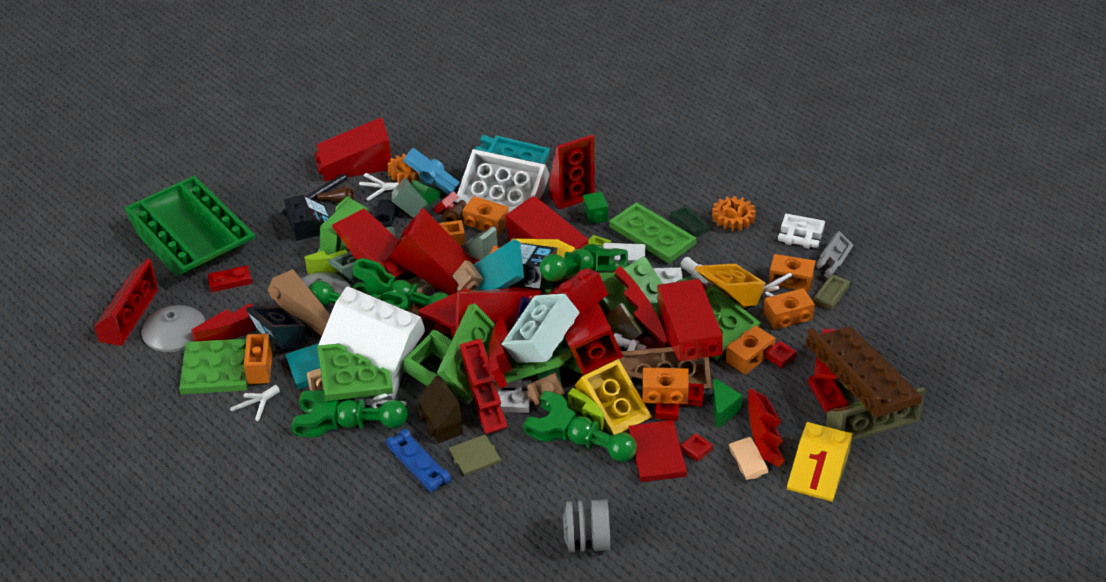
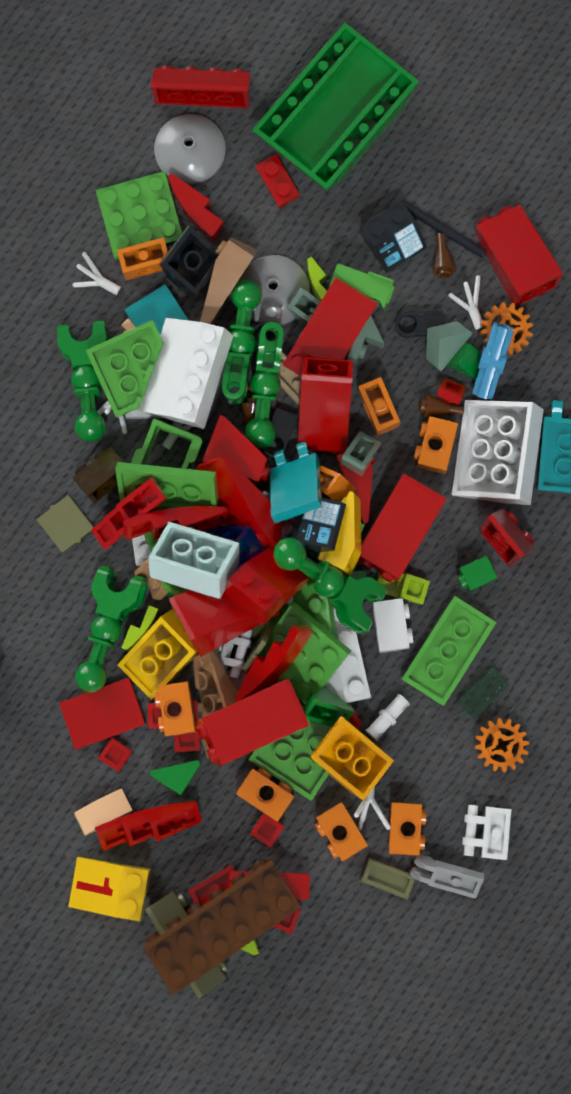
camera: 85 degrees right, 40 degrees up
blue plate [385,429,451,493] -> none
medium nougat bracket [452,261,484,291] -> none

